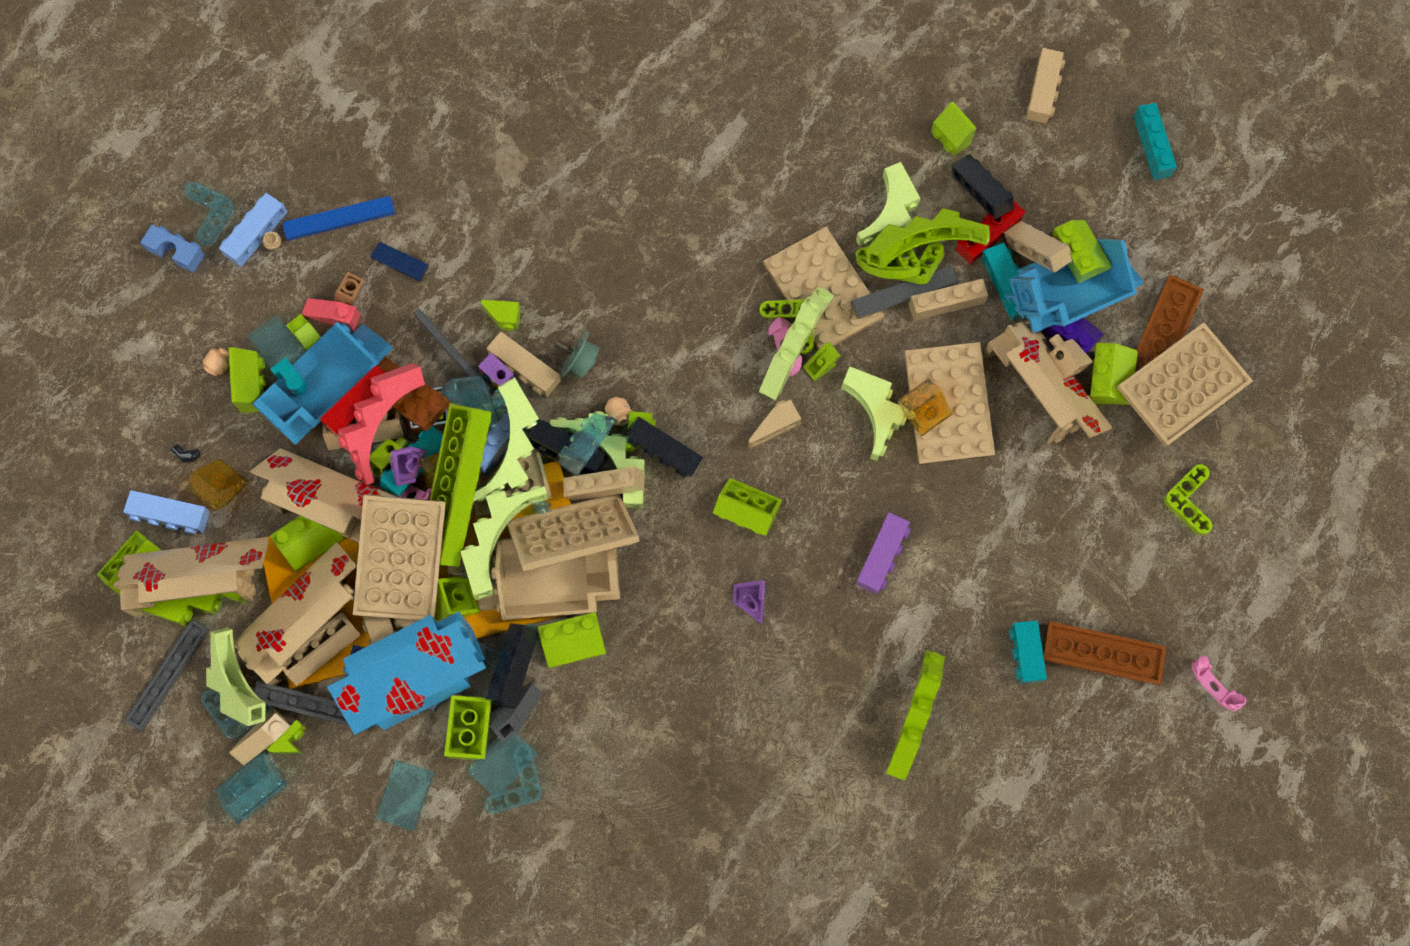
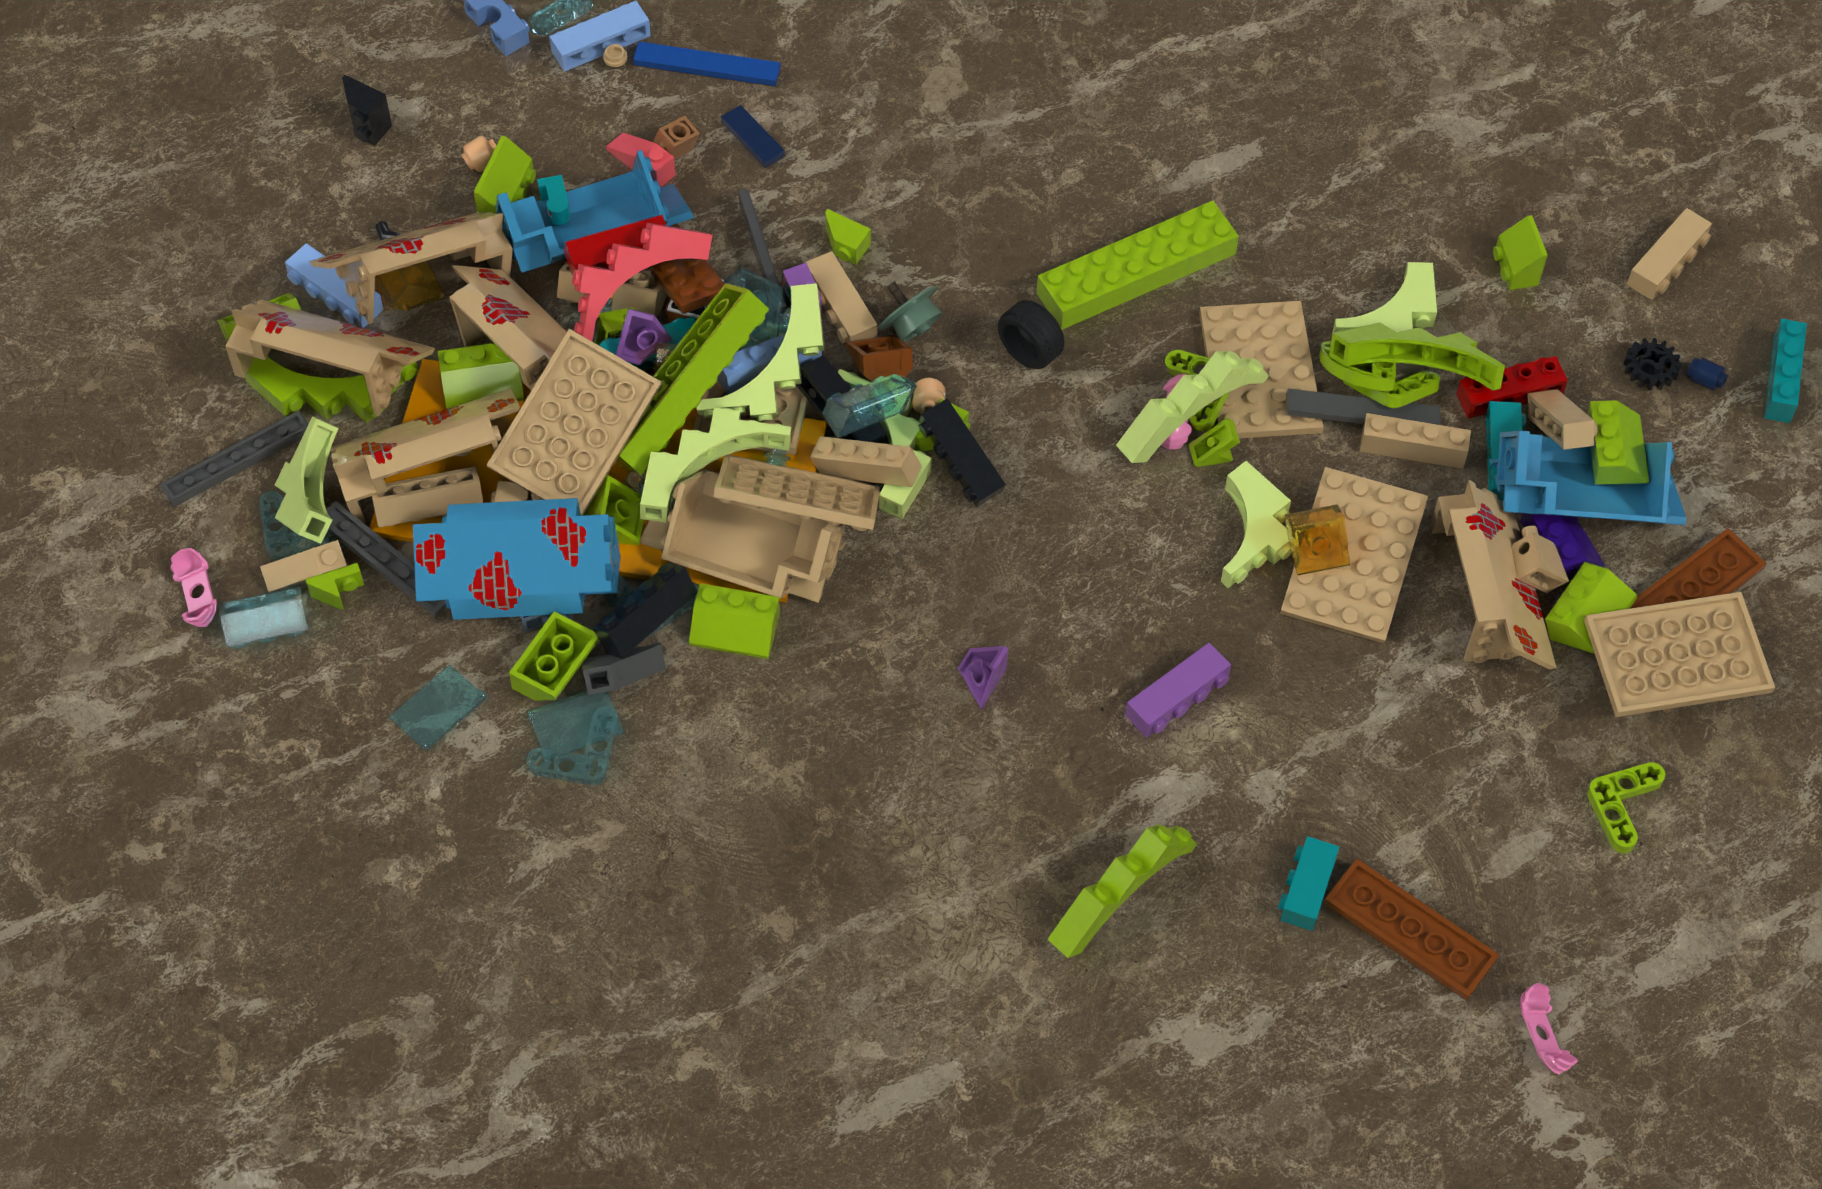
camera: 25 degrees right, 15 degrees down
clear light blue piece [247,314,306,368] -> none
lime slope [286,314,321,351] -> none
lime slope [713,478,782,536] -> none
tan slope [748,399,801,449] -> none
black brick [952,154,1014,220] -> none
none -> bright pink piece [171,548,217,627]
none -> tan panel [310,212,513,324]
none -> black slope [342,75,392,145]
none -> dark orange slope [845,335,913,384]
none -> black tyre [998,300,1064,369]
none -> lime brick [1036,201,1239,330]
none -> black gear [1623,338,1682,390]
none -> dark blue brick [1686,357,1728,391]

